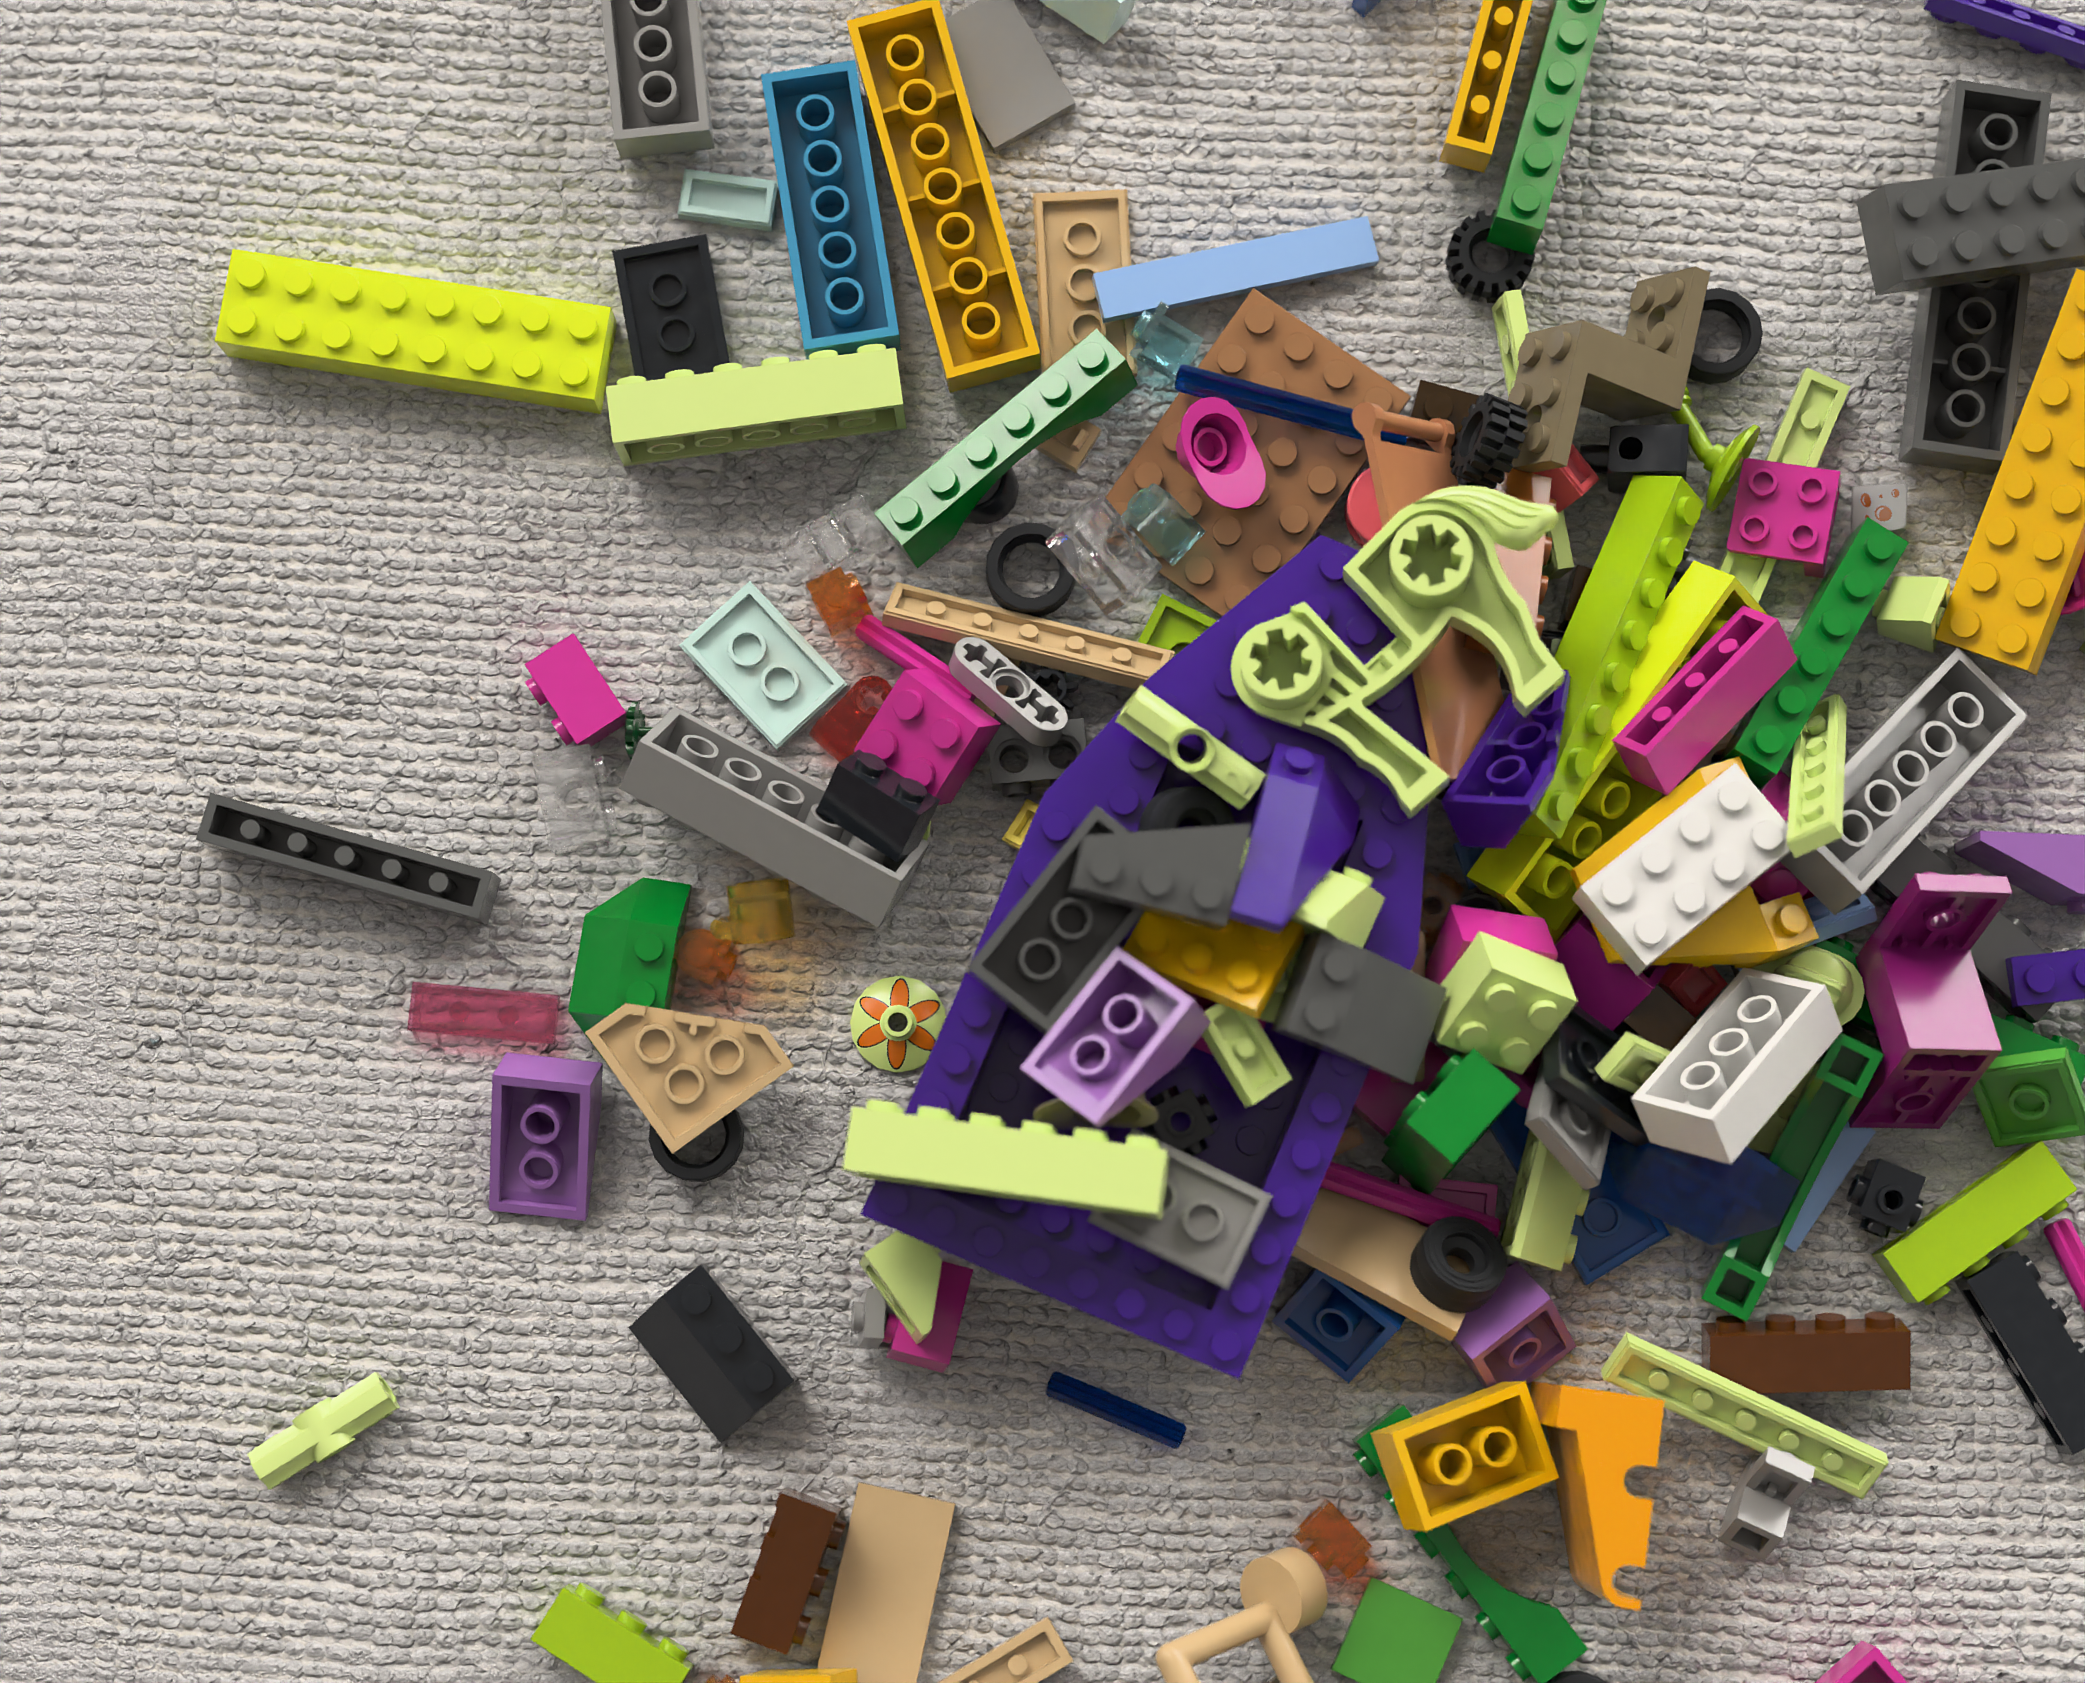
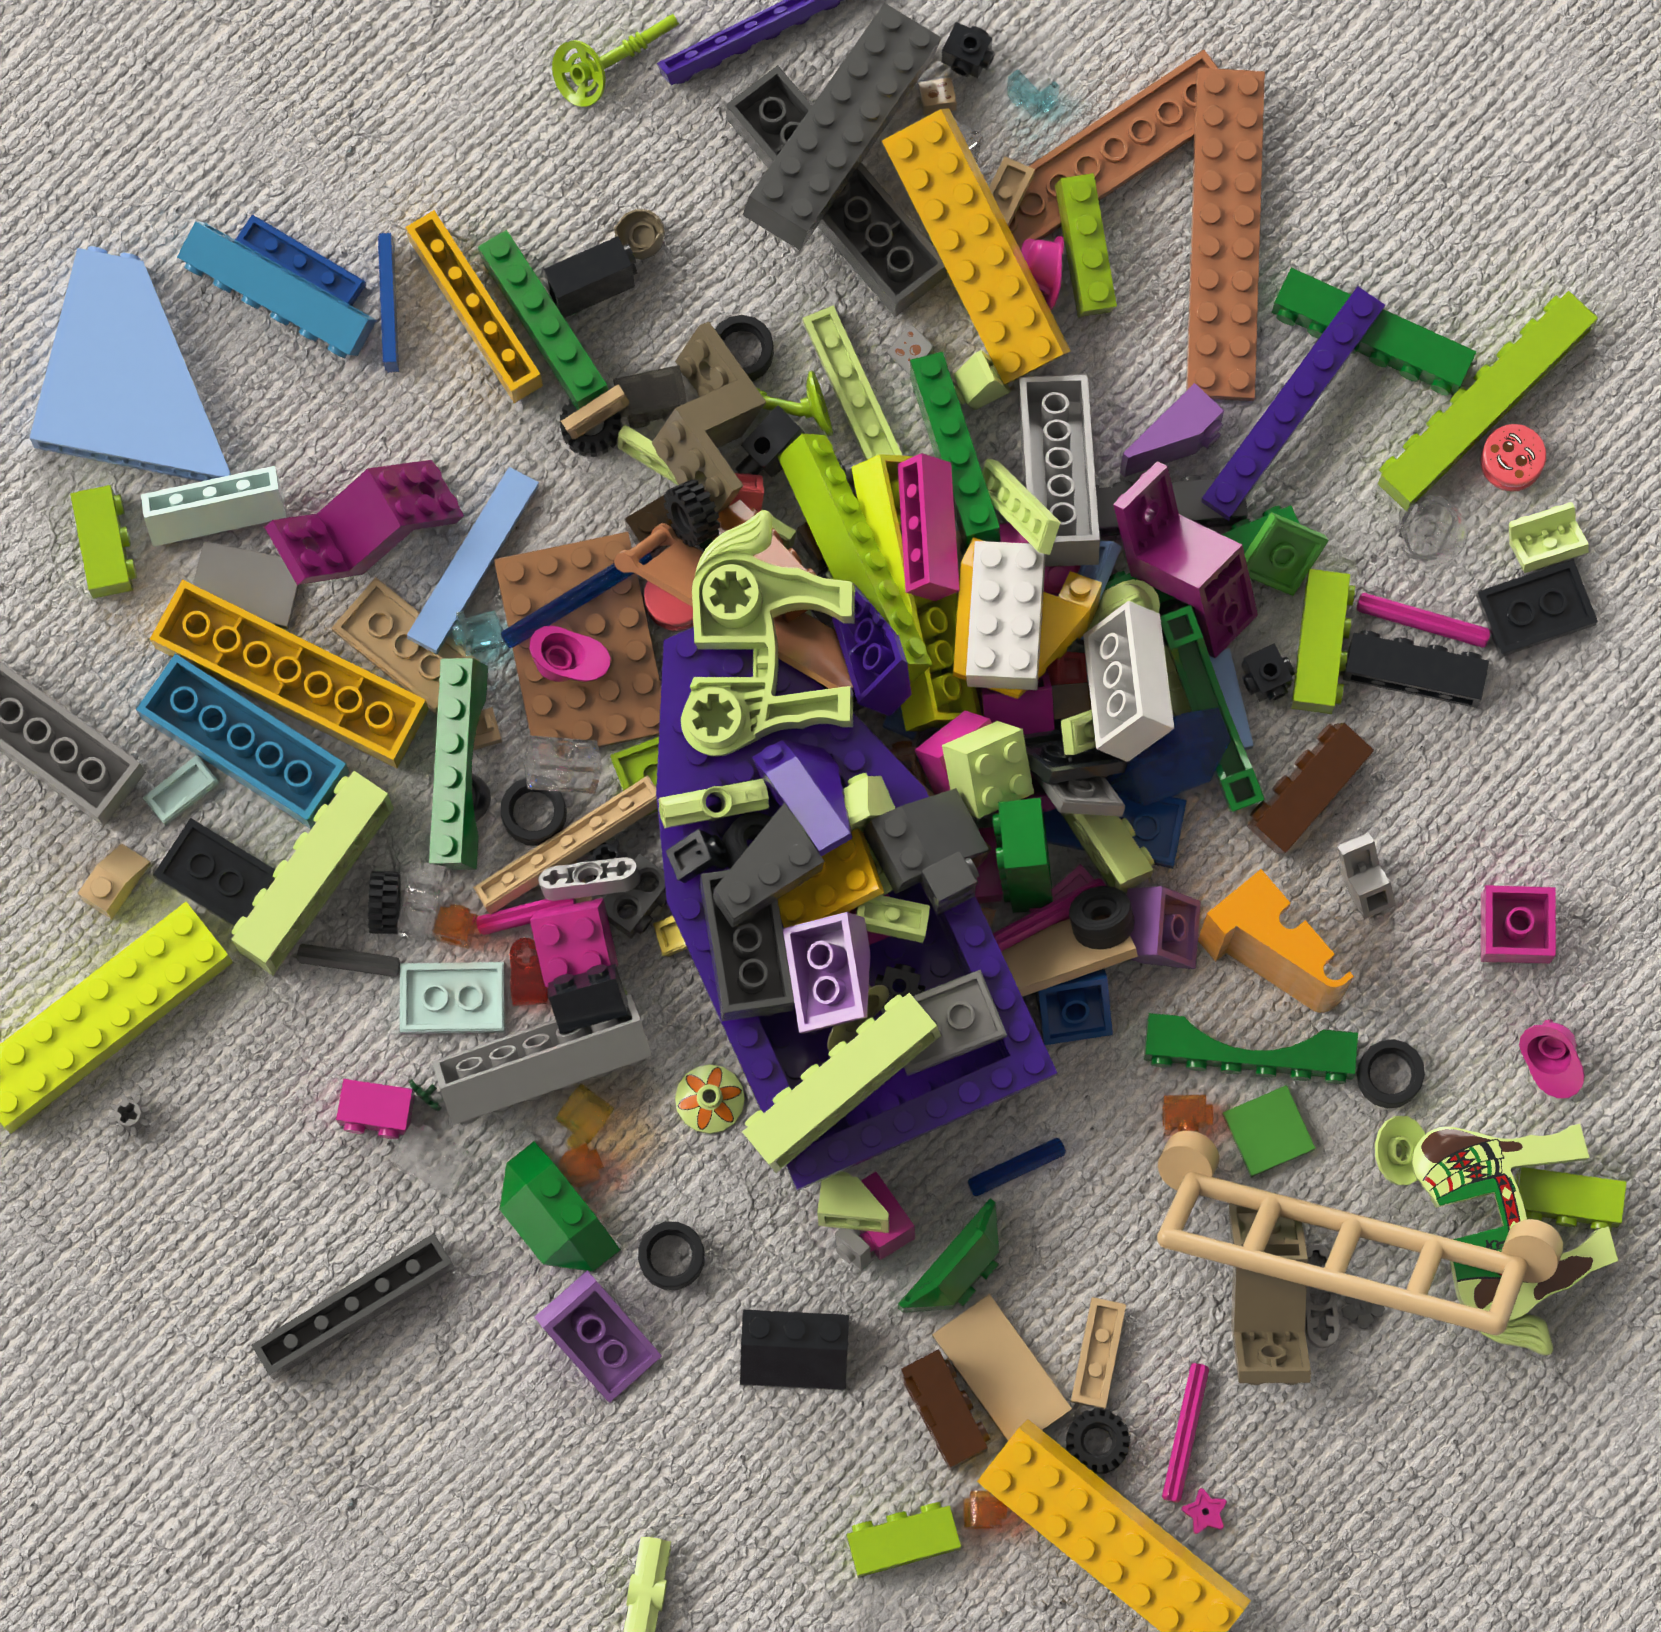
camera: 45 degrees left, 5 degrees down
clear pink tile [407,982,560,1045] -> none
tan plate [585,1003,794,1154] -> none
clear light blue bracket [1121,483,1206,566] -> none
yellow brick [1371,1381,1559,1531] -> none
yellowish green tile [1601,1332,1889,1499] -> none
dark pink bracket [1727,458,1841,578] -> none
none -> tan slope [78,843,151,920]
none -> light grey gear [108,1094,152,1138]
none -> magenta bracket [264,460,464,585]
none -> dark grey axle [297,944,400,977]
none -> black tyre [368,871,401,934]
none -> black brick [544,236,638,318]
none -> tan tile [561,384,630,439]
none -> clear smoke brick [613,365,688,429]
none -> dark tan hair [614,209,665,260]
none -> black bracket [666,829,728,883]
none -> green wedge [898,1198,999,1313]
none -> dark grey brick [921,851,979,915]

